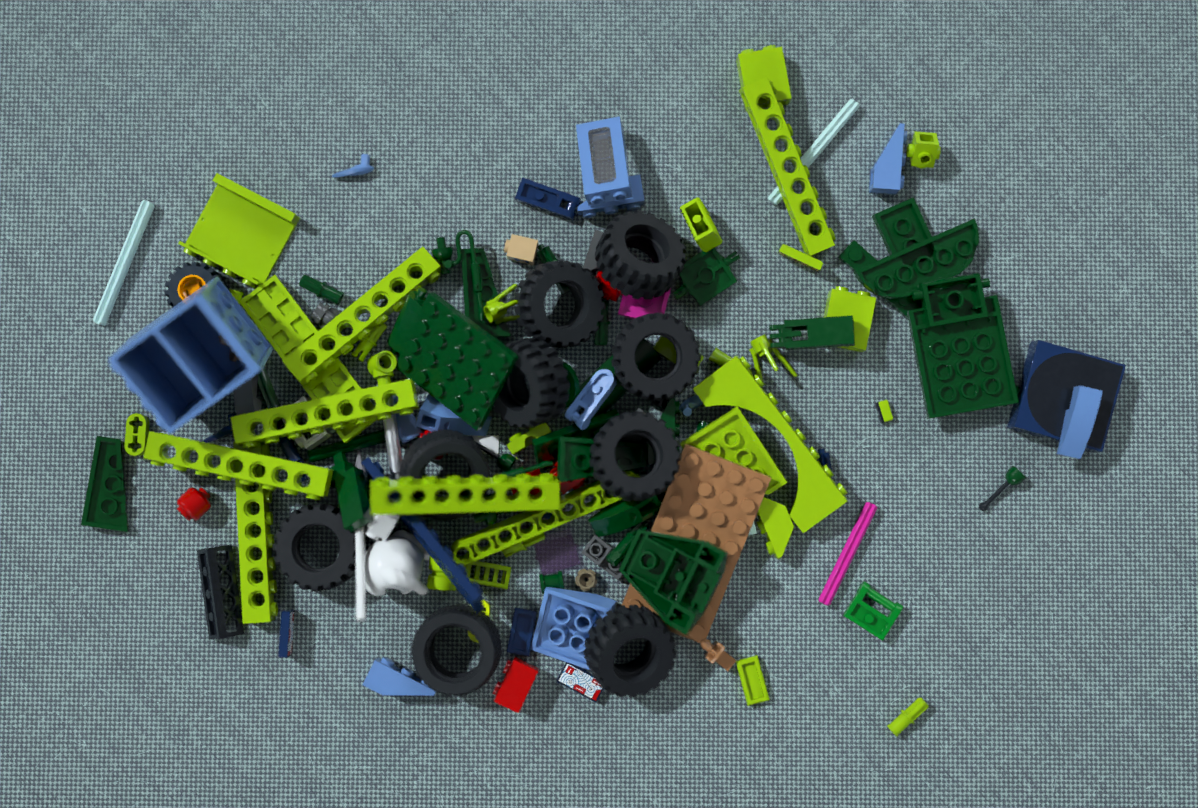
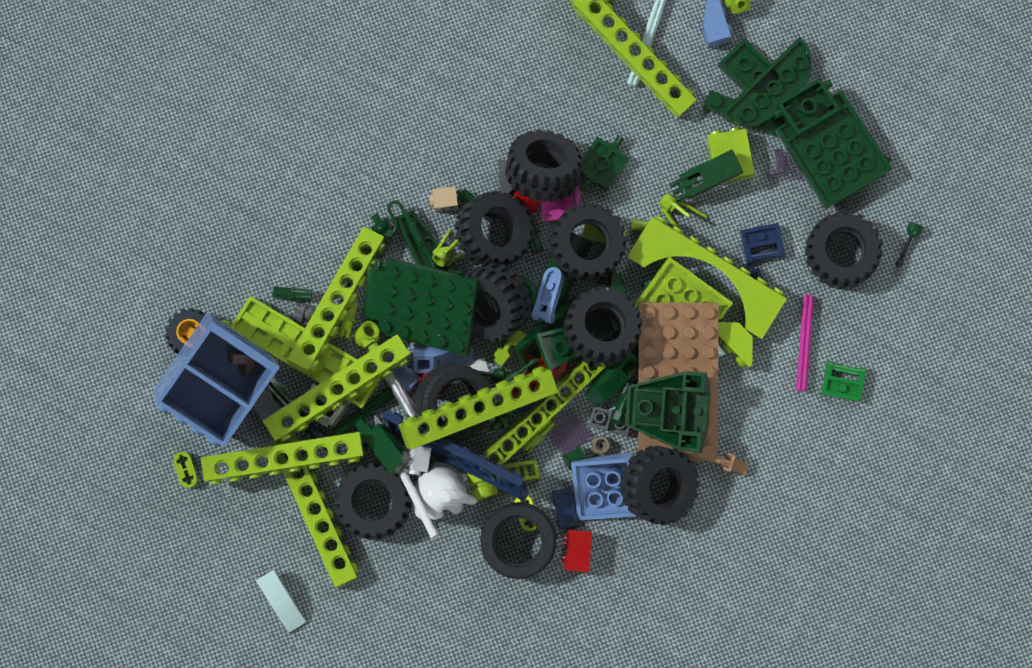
camera: 20 degrees left, 5 degrees down
dark green wing [81,436,129,532] -> none
light aqua axle [93,200,155,326] -> none
red head [177,487,211,521] -> none
lime panel [178,173,300,288] -> none
black fence [197,544,244,640] -> none
dark blue bar [203,414,237,443] -> none
dark blue tile [278,609,295,658] -> none
medium blue bar [332,154,374,177] -> none
medium blue slope [362,657,437,696] -> none
dark blue plate [515,177,581,220] -> none
tile [556,662,604,703] -> none
medium blue piece [576,116,632,206] -> none
medium blue slope [577,175,644,218] -> none
medium blue bar [679,395,703,416] -> none
lime brick [680,197,723,252] -> none
lime tile [736,655,770,706] -> none
lime tile [778,244,823,272] -> none
lime piece [875,400,893,423] -> none
lime axle [887,697,929,737] -> none
black tile [1007,340,1126,453] -> none
medium blue slope [1057,386,1103,459] -> none
none -> light aqua slope [256,570,306,633]
none -> dark blue plate [739,223,785,265]
none -> clear purple tile [766,149,789,178]
none -> black tyre [805,211,883,289]

